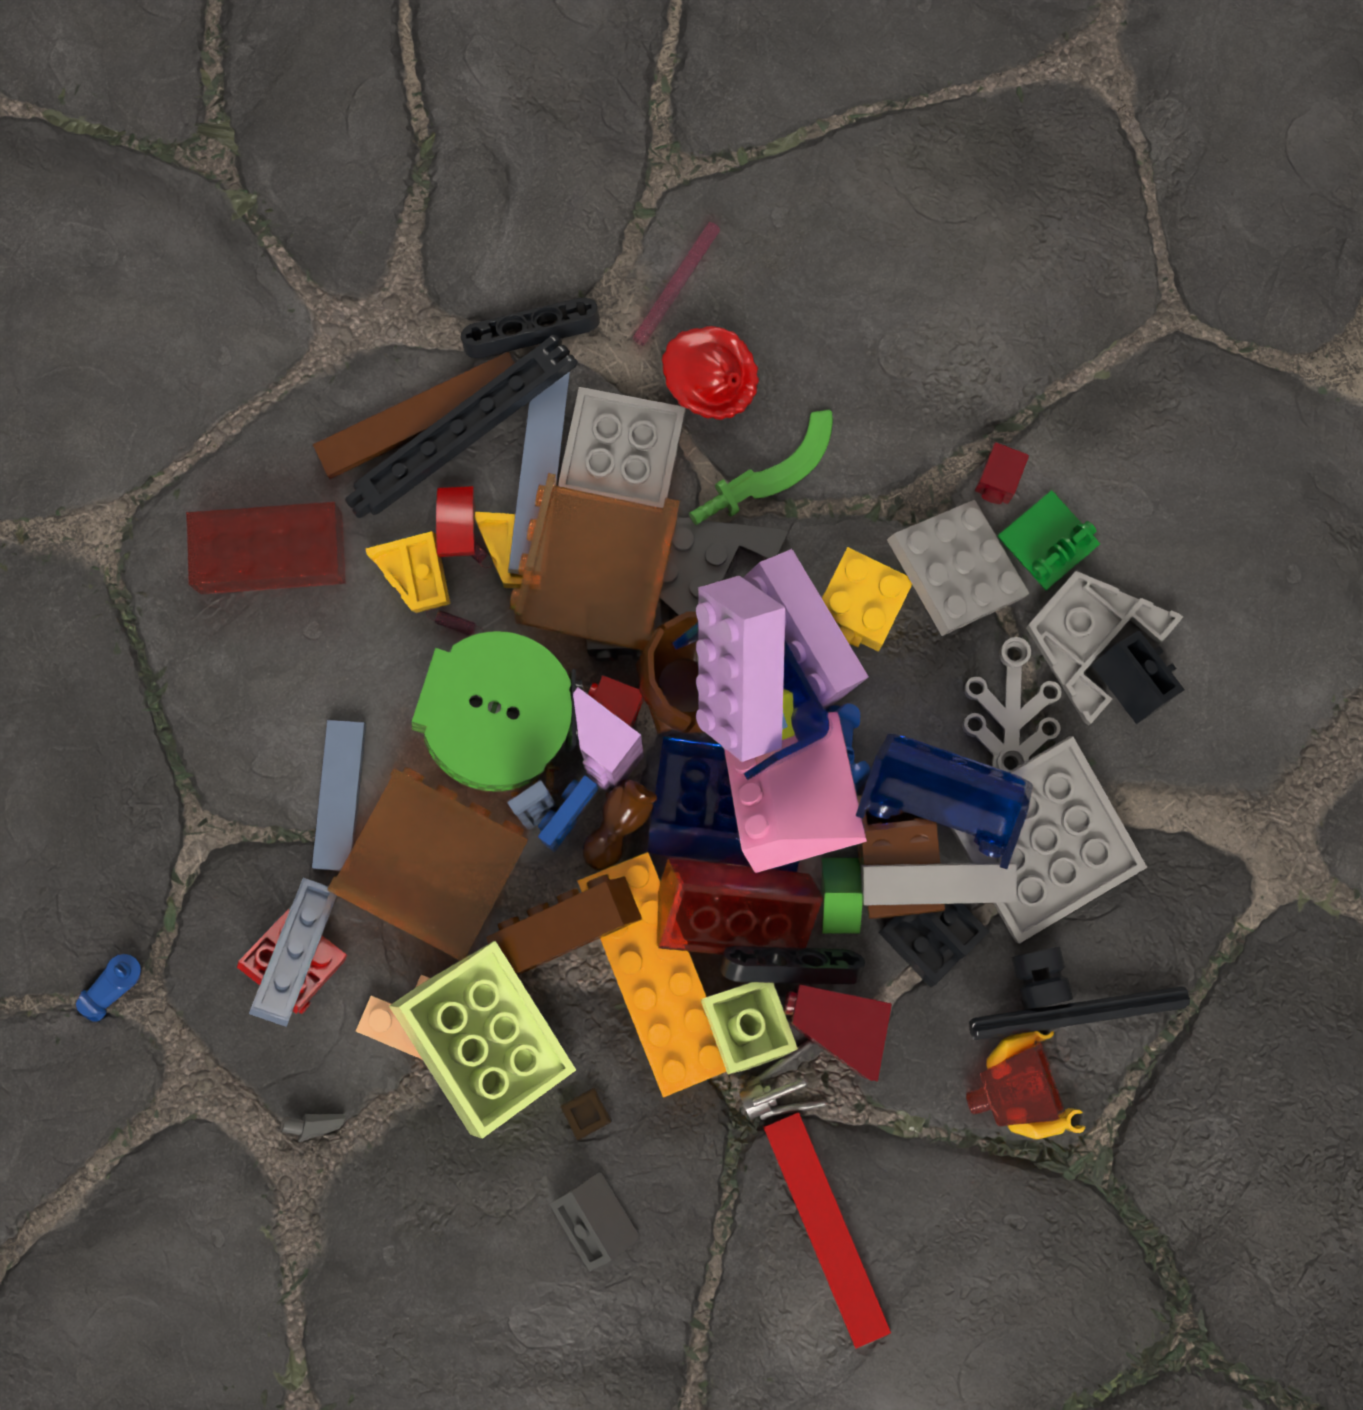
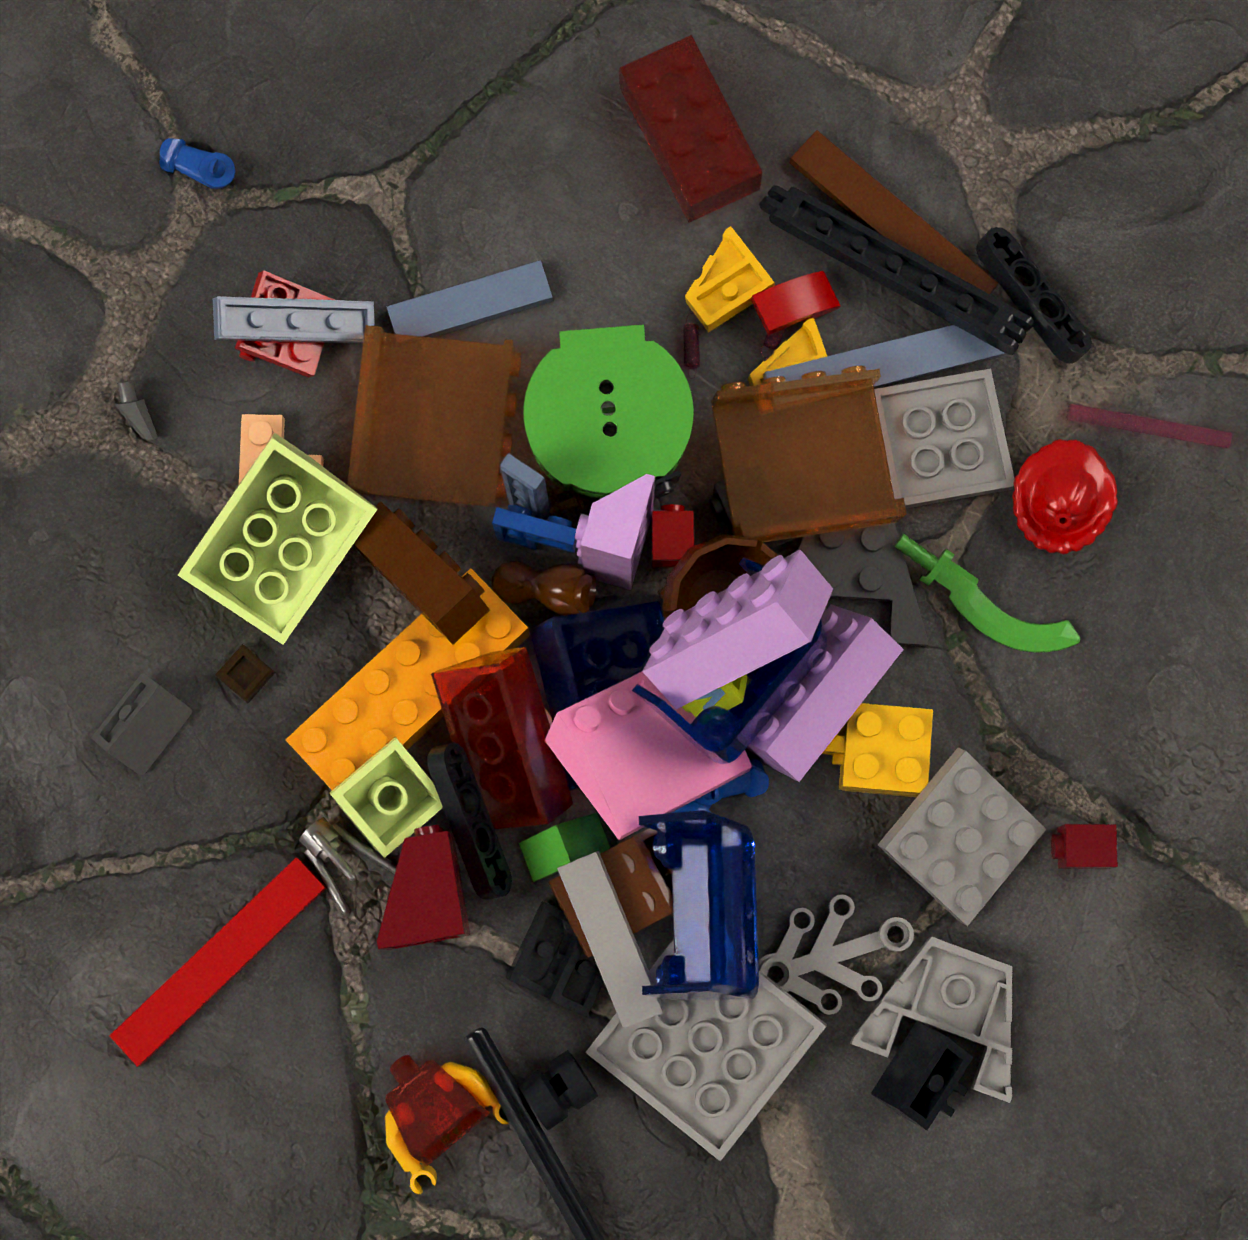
camera: 70 degrees right, 0 degrees up
green hinge [997,490,1100,591] -> none

